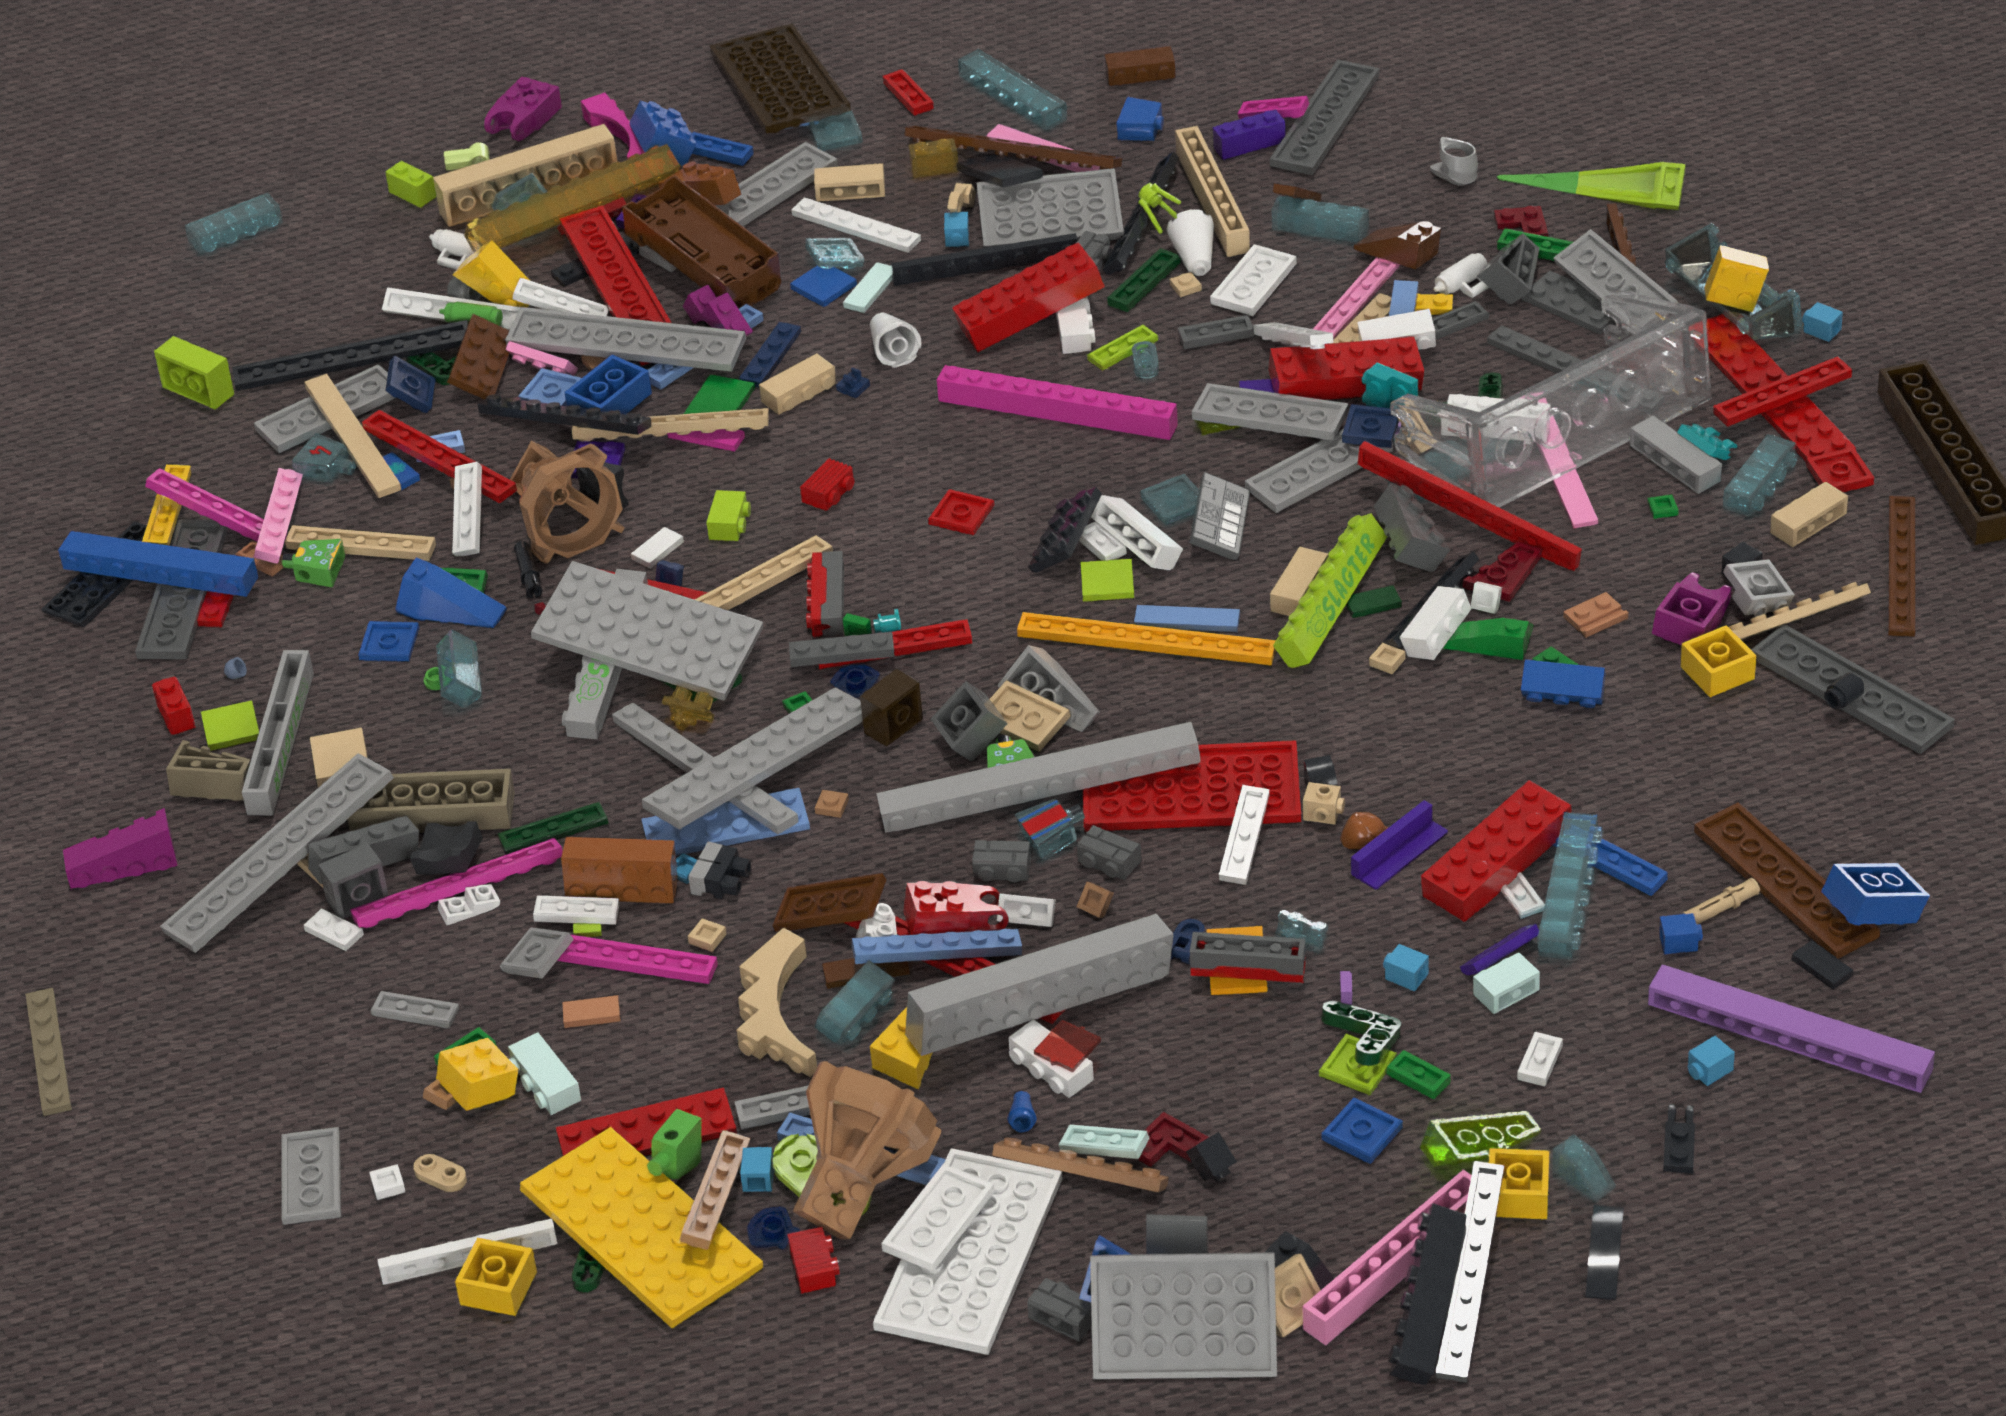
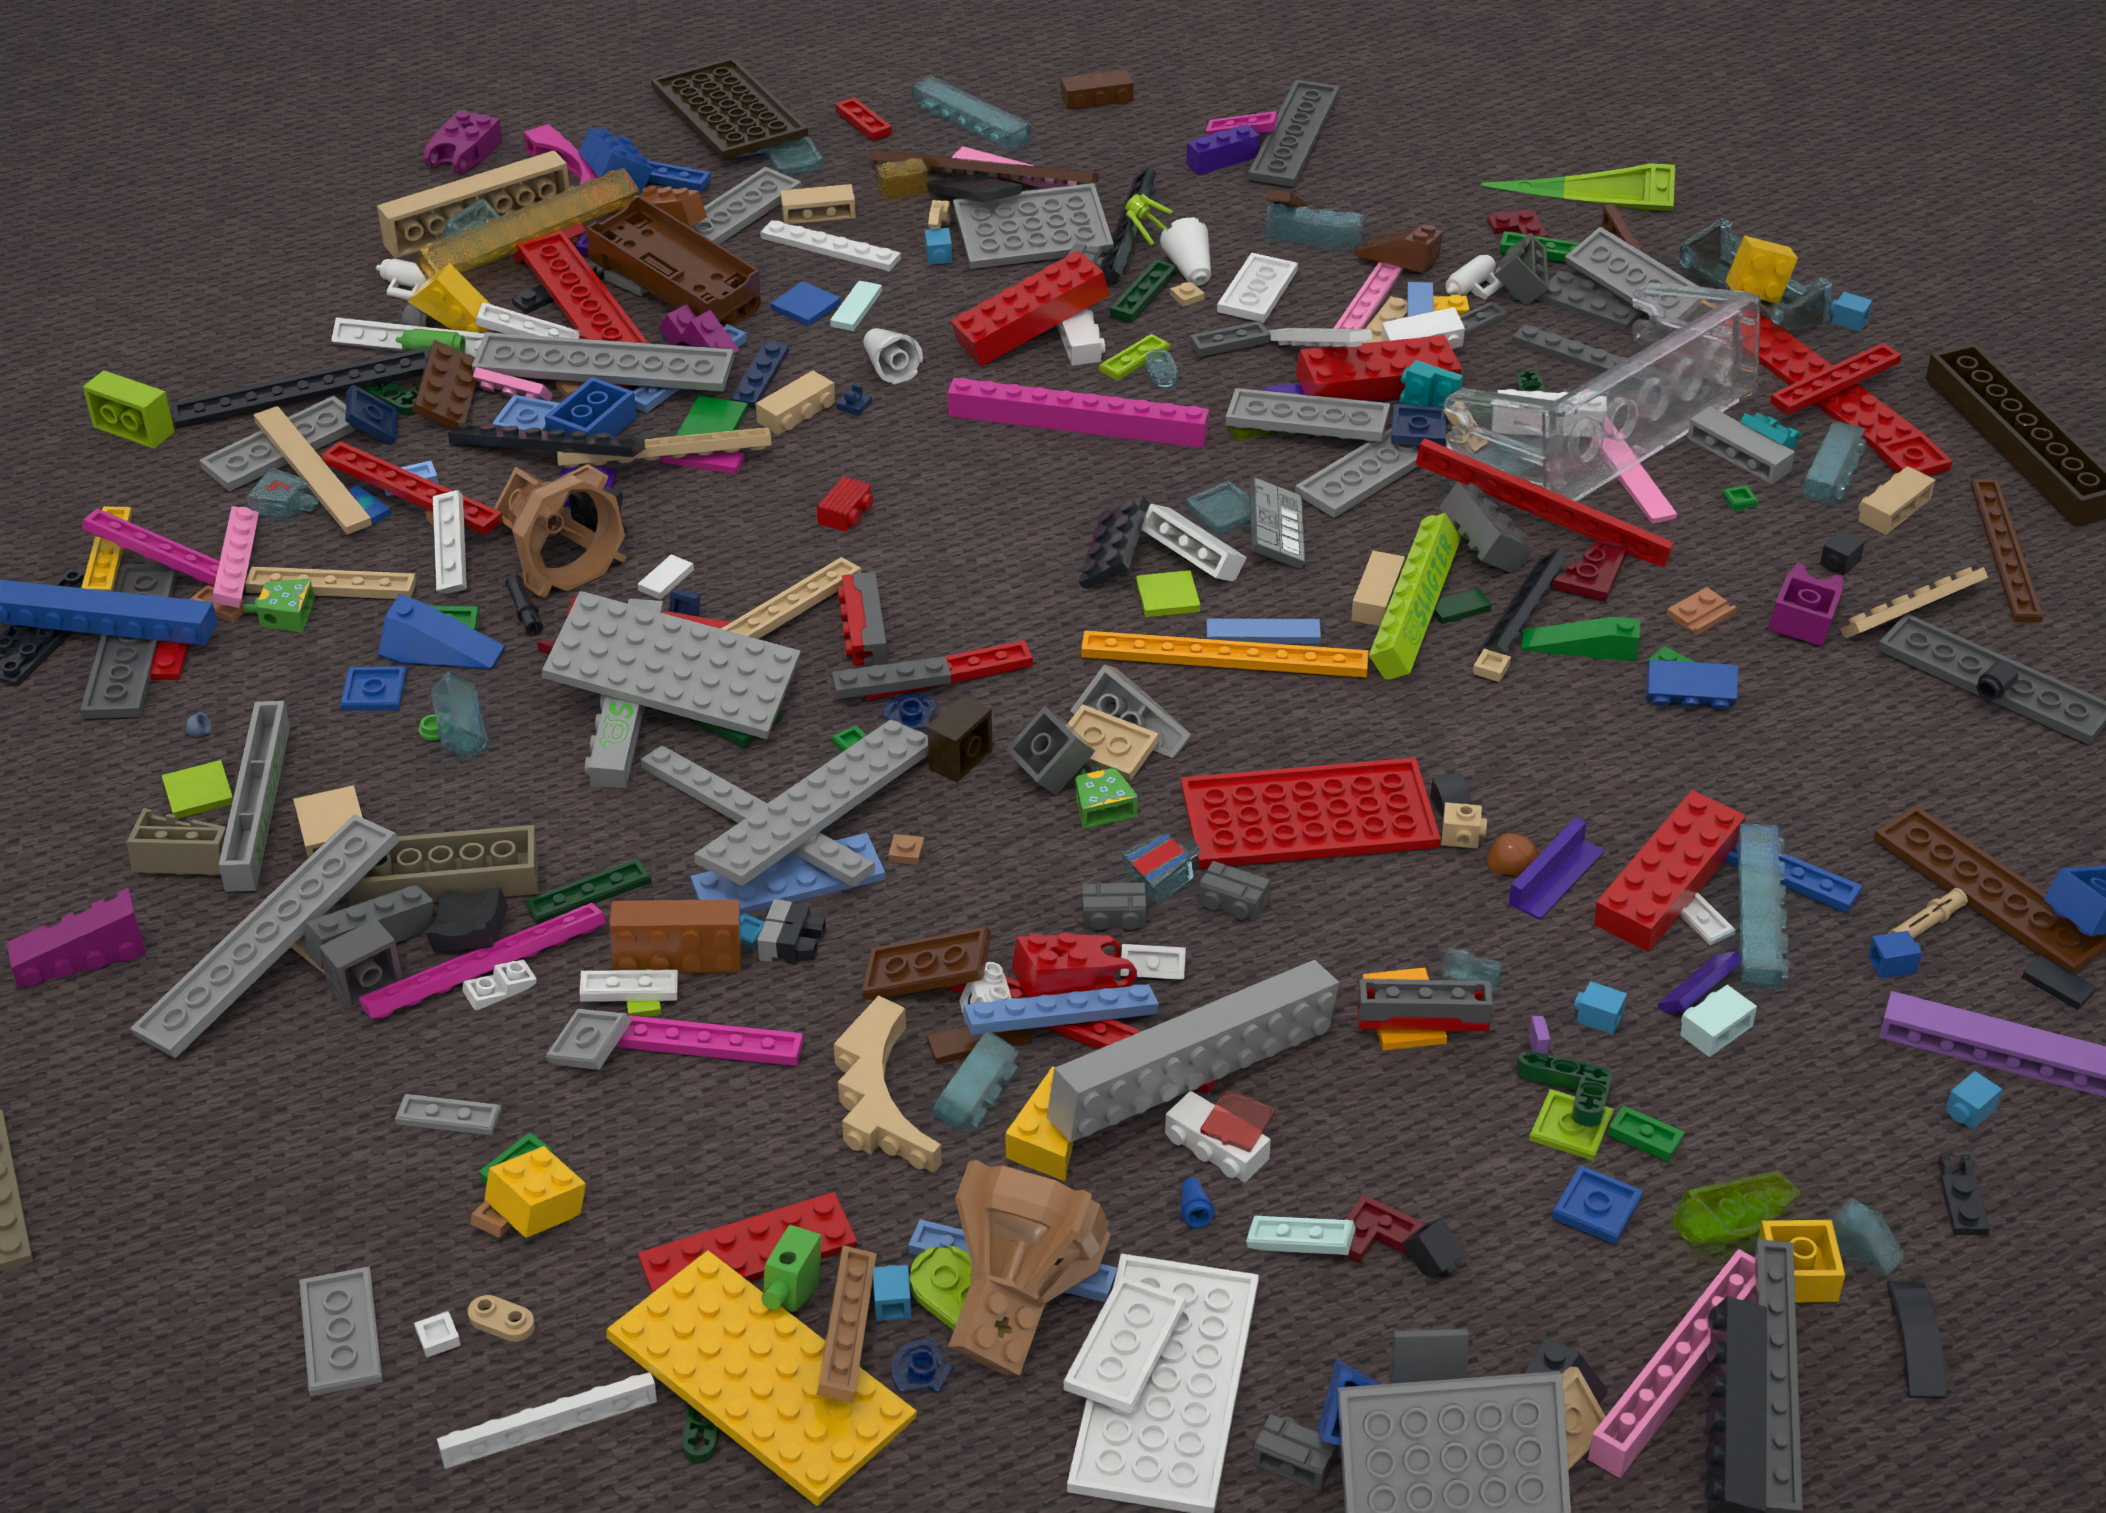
camera: 10 degrees left, 0 degrees up
red brick [152,676,196,735] -> none
clear light blue brick [185,193,283,255] -> none
white plate [304,909,364,951] -> none
lime brick [385,161,437,208] -> none
yellowish green piece [444,143,489,171] -> none
yellow brick [455,1237,537,1316] -> none
light aqua brick [508,1032,581,1115] -> none
nougat tile [562,995,620,1028] -> none
clear yellow hips [662,686,715,731] -> none
tan plate [688,919,727,952] -> none
lime brick [707,490,751,541] -> none
light grey plate [735,1086,811,1130] -> none
red brick [787,1227,840,1293] -> none
clear light blue plate [805,238,864,269] -> none
green plate [843,613,872,636] -> none
teal brick [873,609,901,633] -> none
light grey brick [876,722,1201,833] -> none
black plate [891,233,1078,286] -> none
red tile [928,489,995,535] -> none
medium nougat plate [992,1138,1168,1192] -> none
medium nougat plate [1077,882,1114,918] -> none
white plate [1079,521,1127,561] -> none
blue torso [1117,97,1164,141] -> none
dark blue plate [1171,919,1205,965] -> none
tan brick [1175,126,1250,257] -> none
white plate [1219,785,1269,885] -> none
white brick [1400,586,1472,660] -> none
light grey helmet [1430,137,1478,185] -> none
white plate [1471,581,1502,614] -> none
white plate [1517,1032,1563,1087] -> none
yellow brick [1681,625,1756,697] -> none
light grey plate [1723,559,1795,617] -> none

